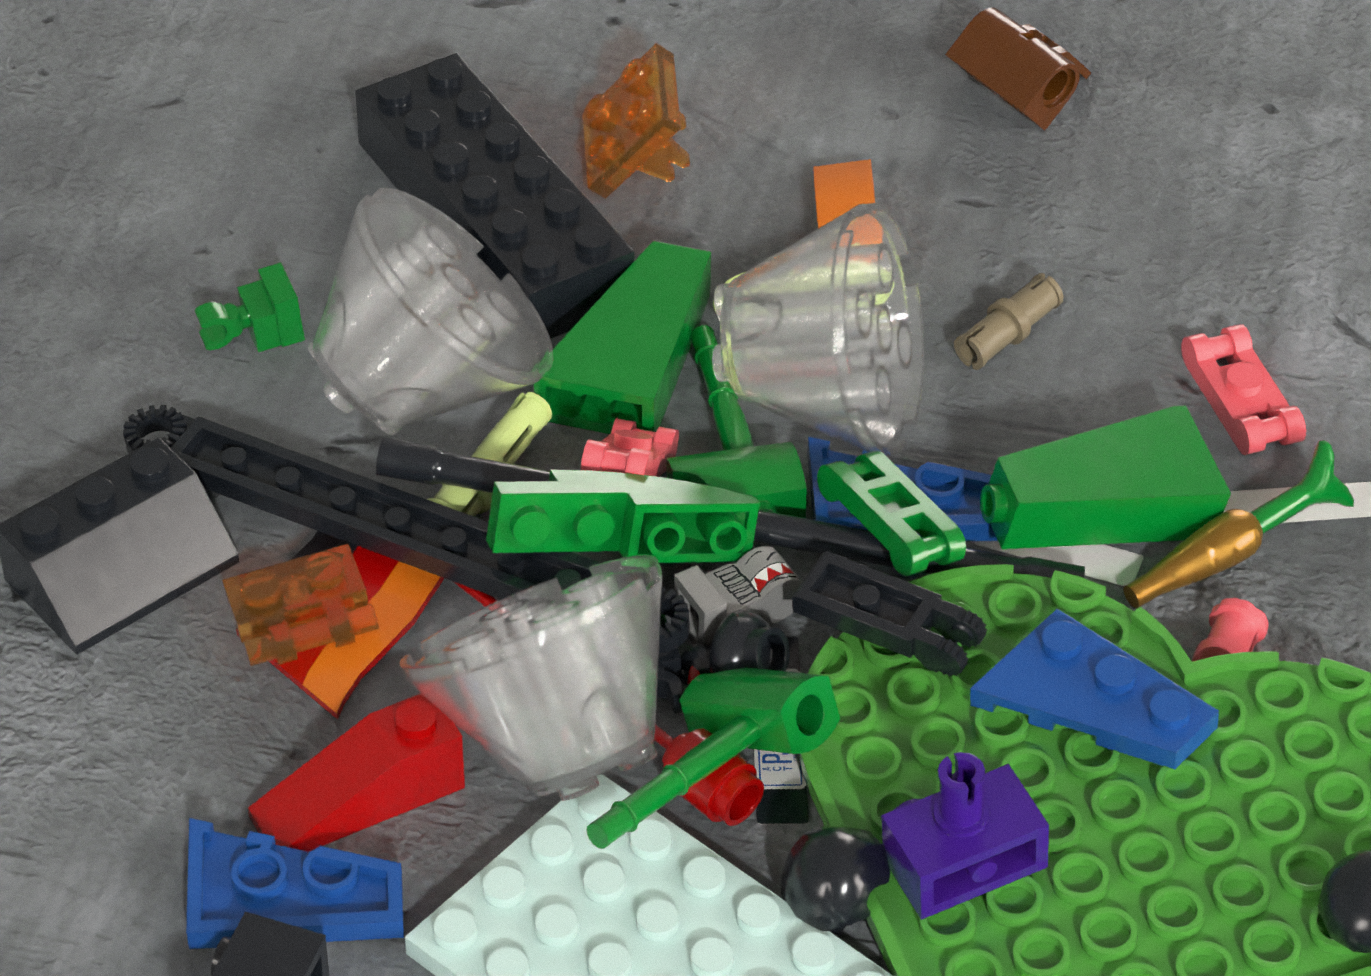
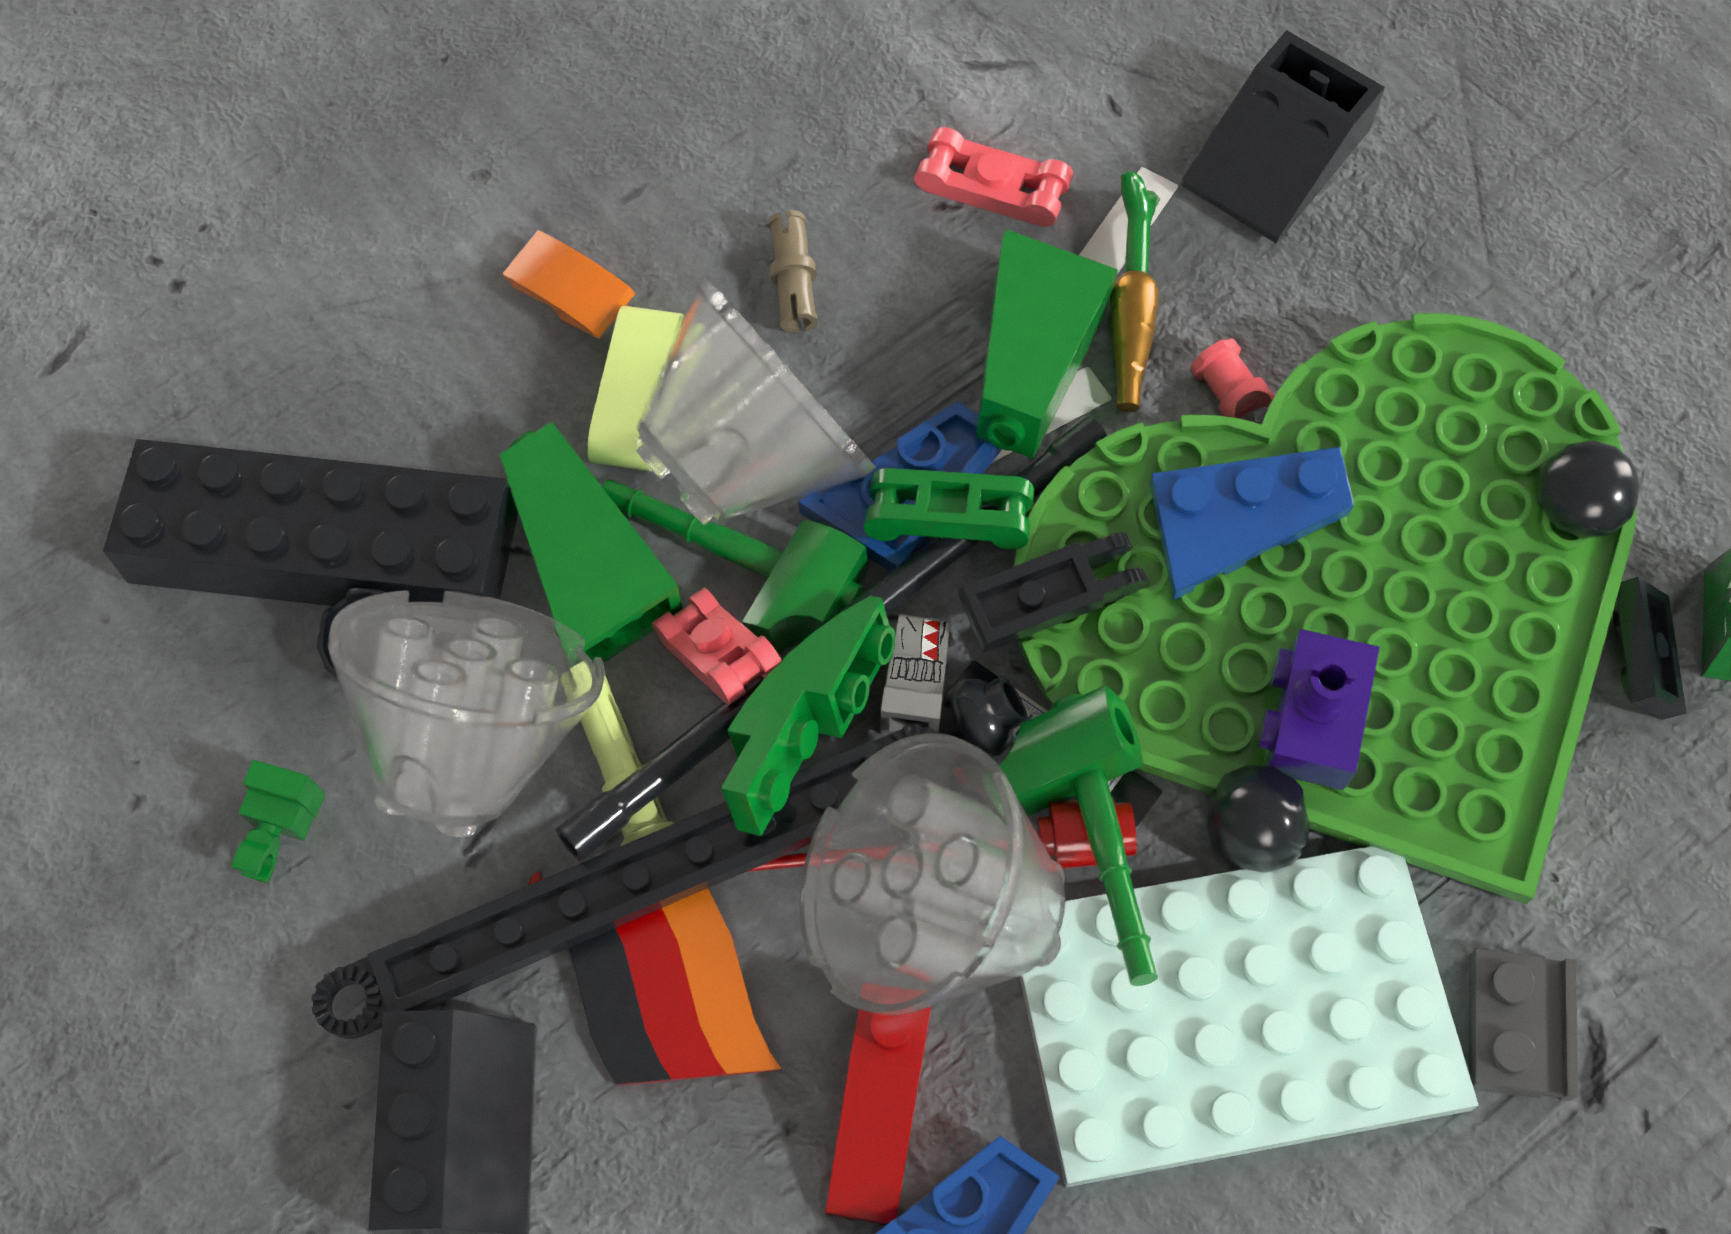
camera: 50 degrees left, 20 degrees up
clear orange plate [222,544,379,666] -> none
clear orange plate [582,43,690,199] -> none
reddish brown piece [945,7,1091,131] -> none

